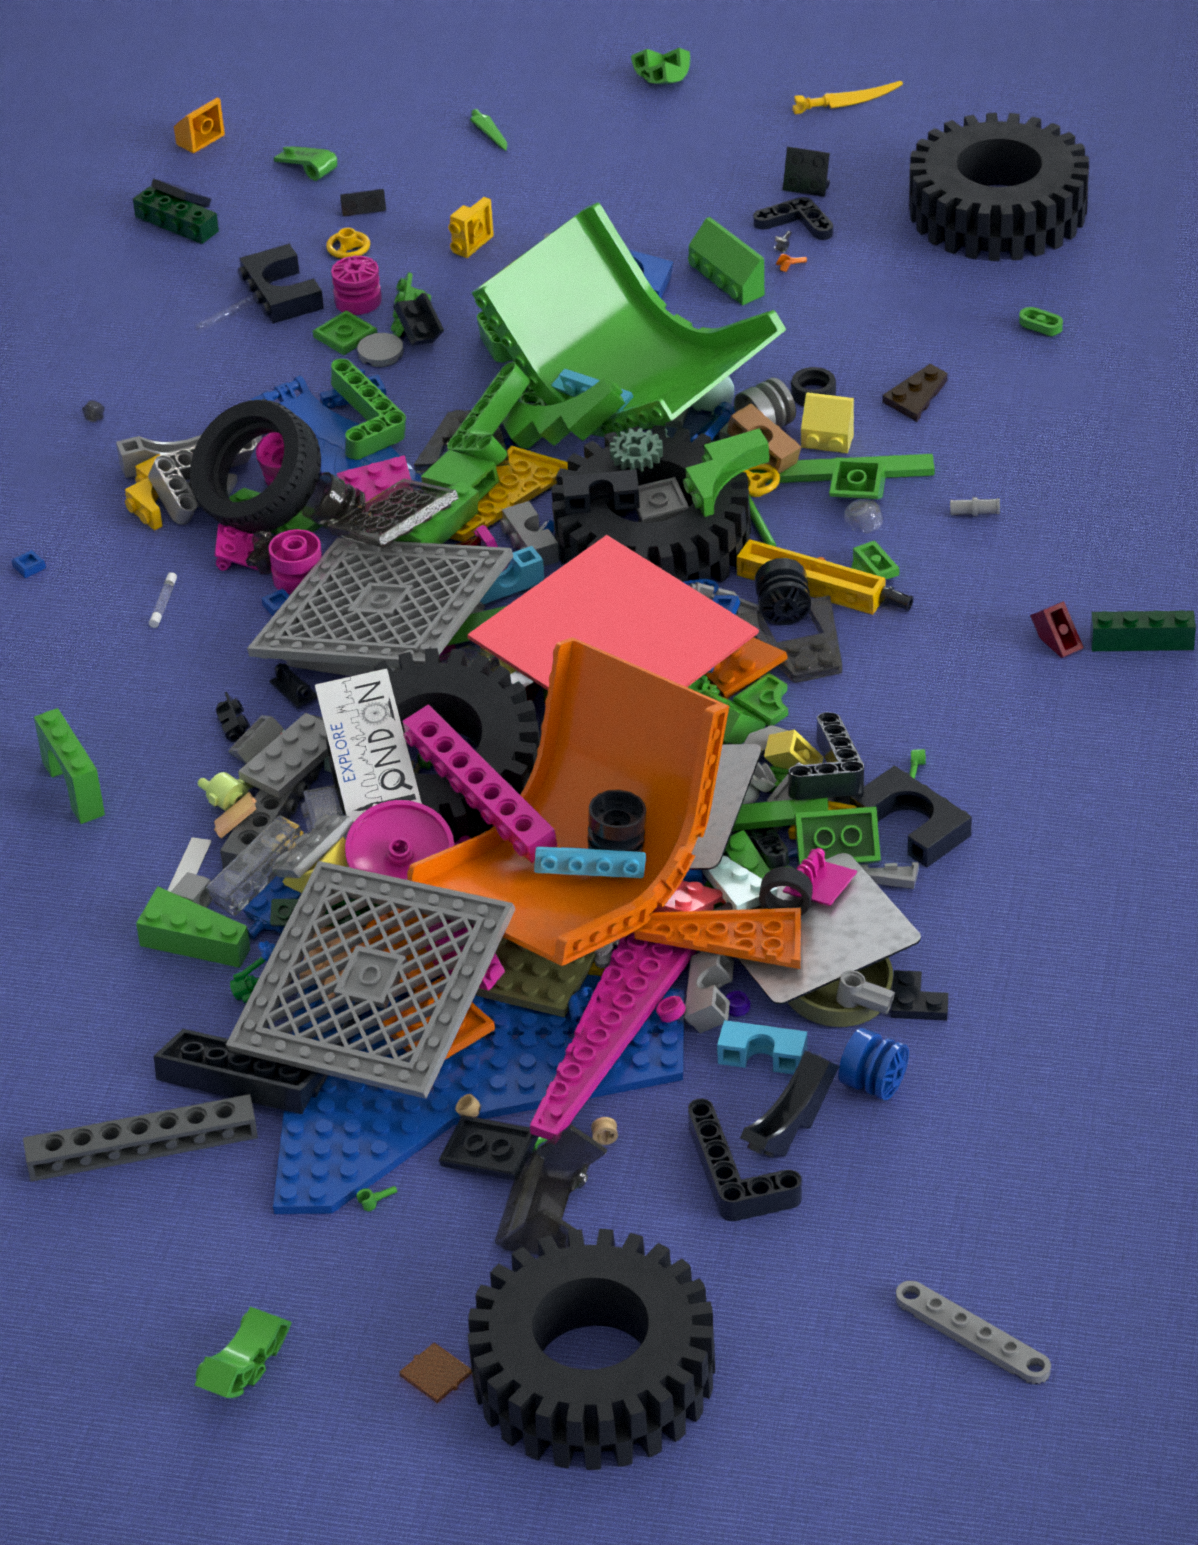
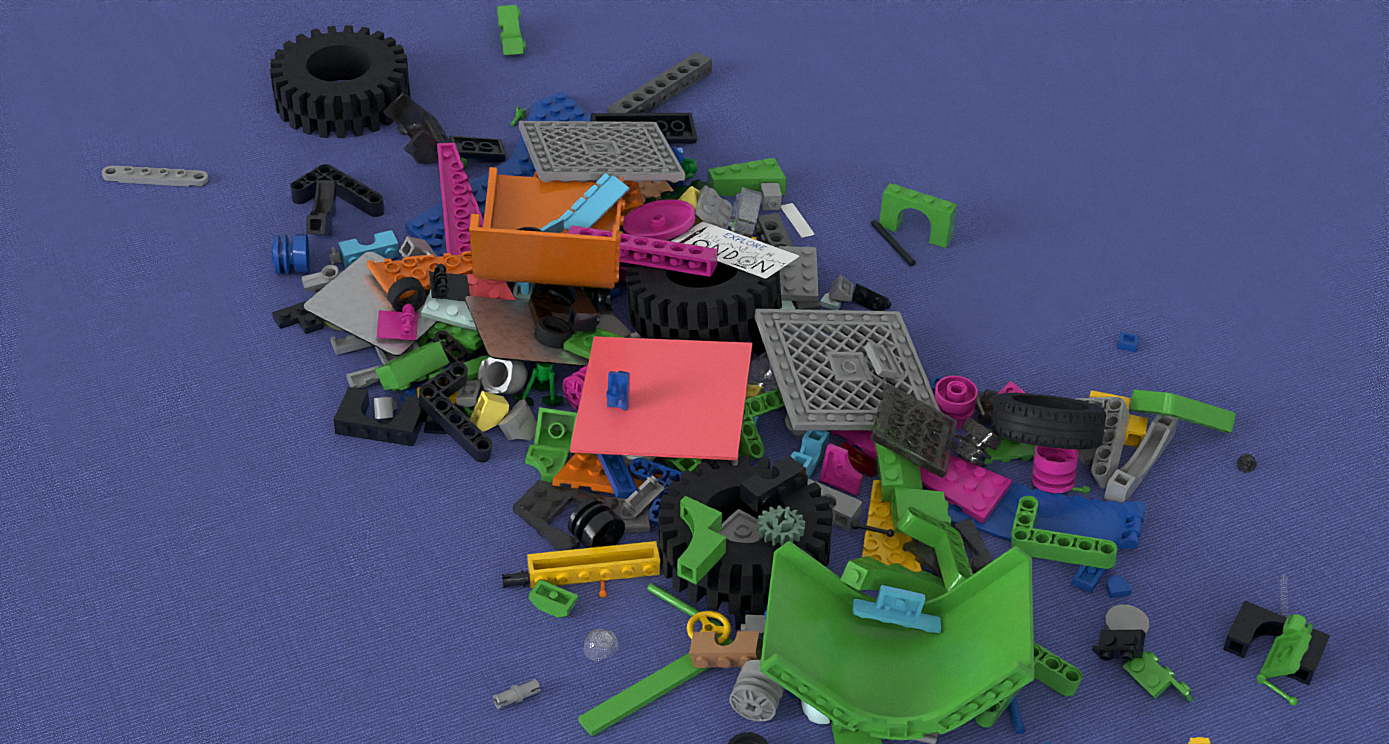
camera: 140 degrees right, 0 degrees up
bar [149,572,177,628] -> none
yellowish green piece [197,772,255,812] -> none
light nougat piece [214,792,256,838] -> none
bright green tile [313,311,377,355] -> none
yellow piece [326,228,370,259] -> none
dark pink wheel [331,256,382,315] -> none
clear orange piece [399,1342,472,1403] -> none
tan hinge [455,1094,481,1117] -> none
tan bush [591,1117,618,1145] -> none
dark pink tile [656,996,686,1022] -> none
light yellow slope [801,392,854,453] -> none
bright green slope [829,457,885,499] -> none
bright green hand [909,749,926,779] -> none
dark red slope [1030,601,1084,658] -> none
dark green brick [1090,610,1196,652] -> none
none -> light grey piece [374,397,398,419]
none -> black hinge [429,264,470,301]
none -> medium azure windscreen [561,173,629,231]
none -> blue hips [606,371,630,410]
none -> black hinge [851,521,894,537]
none -> light grey plate [864,342,904,380]
none -> black bar [871,219,916,267]
none -> bright green beam [1129,390,1236,433]
none -> bright green hinge [1256,674,1298,706]
none -> bright green plate [1260,614,1313,678]

